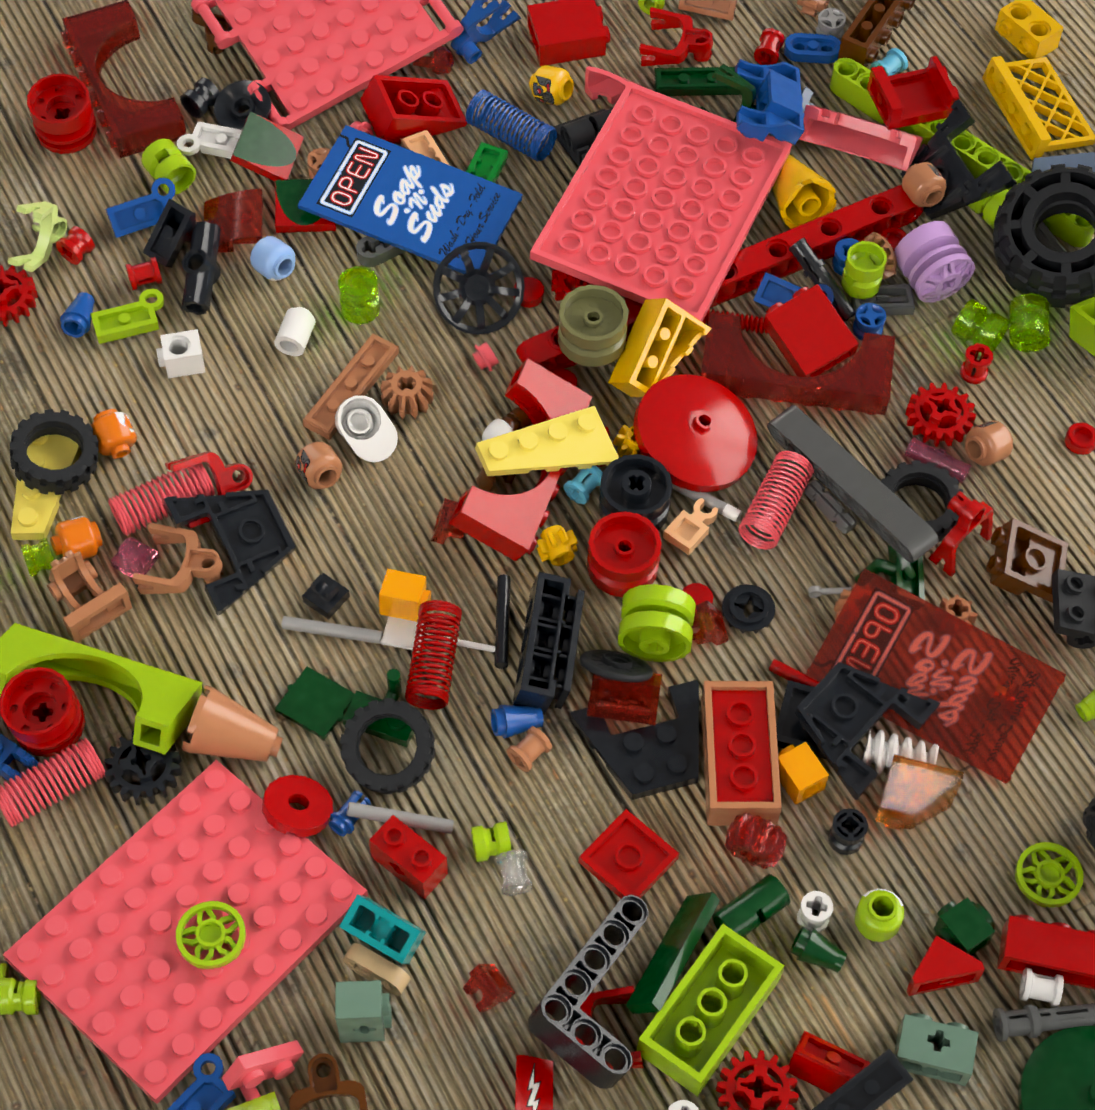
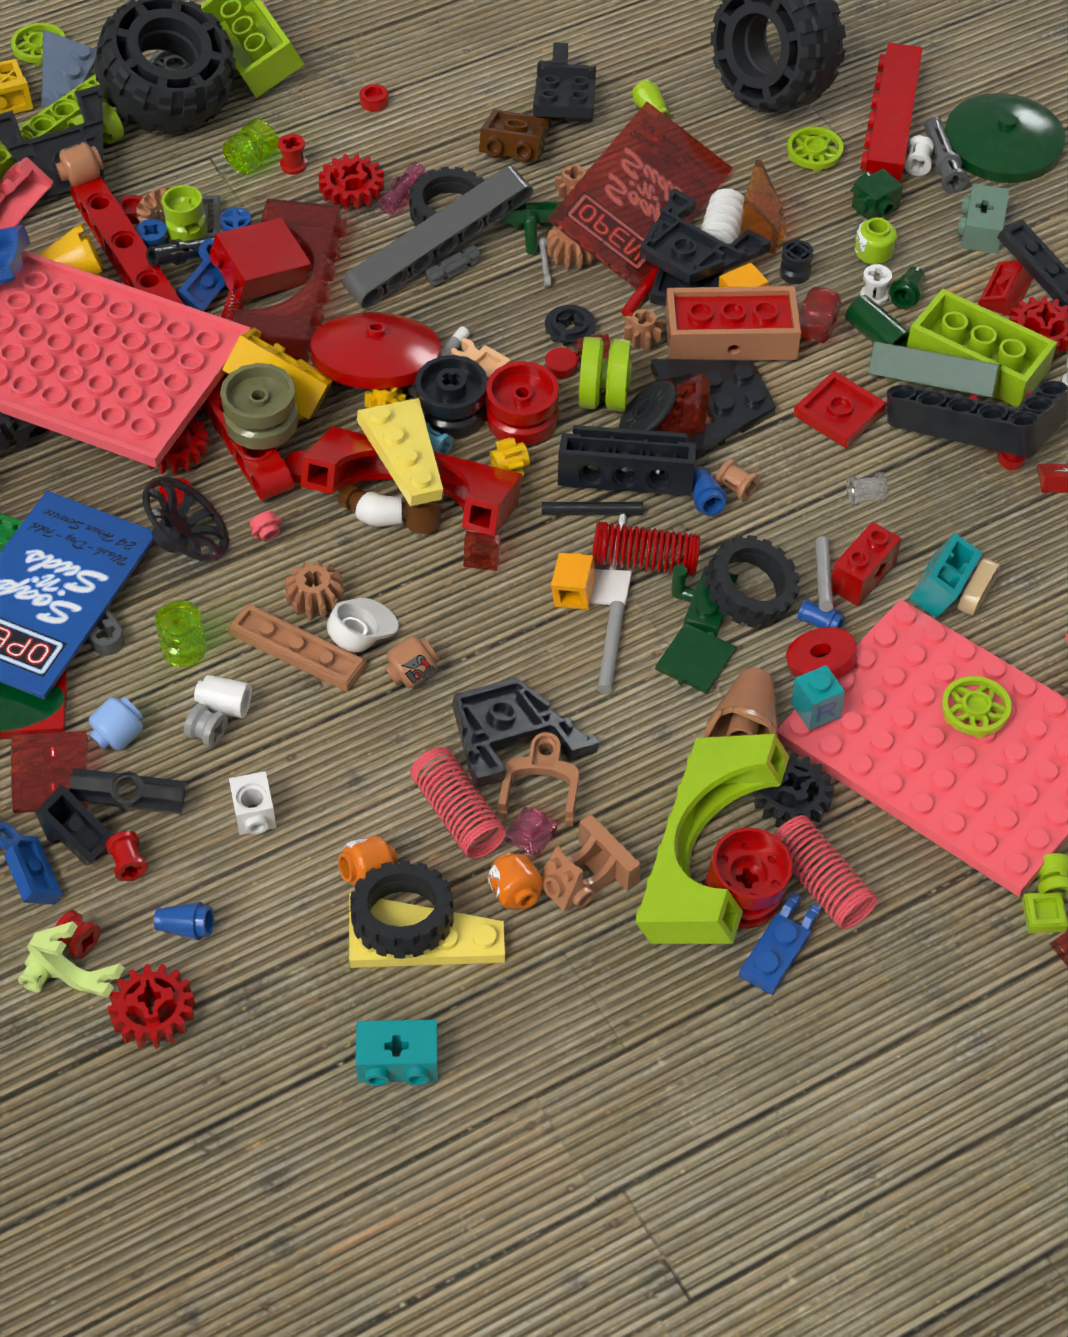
camera: 90 degrees left, 5 degrees down
clear neon green wheel [21,538,54,577] -> none
lime hinge [90,289,164,344] -> none
red piece [165,451,253,529] -> none
black tile [302,573,350,620] -> none
sand green brick [335,980,392,1043] -> none
clear red tile [463,964,515,1012] -> none
lime wheel [471,821,512,862] -> none
coral piece [738,451,814,550] -> none
lavender wheel [894,221,975,303] -> none
red slope [906,935,985,996] -> none
red piece [928,491,994,577] -> none
nougat head [965,420,1013,466] -> none
clear neon green wheel [1009,293,1050,352] -> none
none -> light grey wheel [184,703,228,748]
none -> nougat gear [624,309,663,349]
none -> teal brick [791,665,845,730]

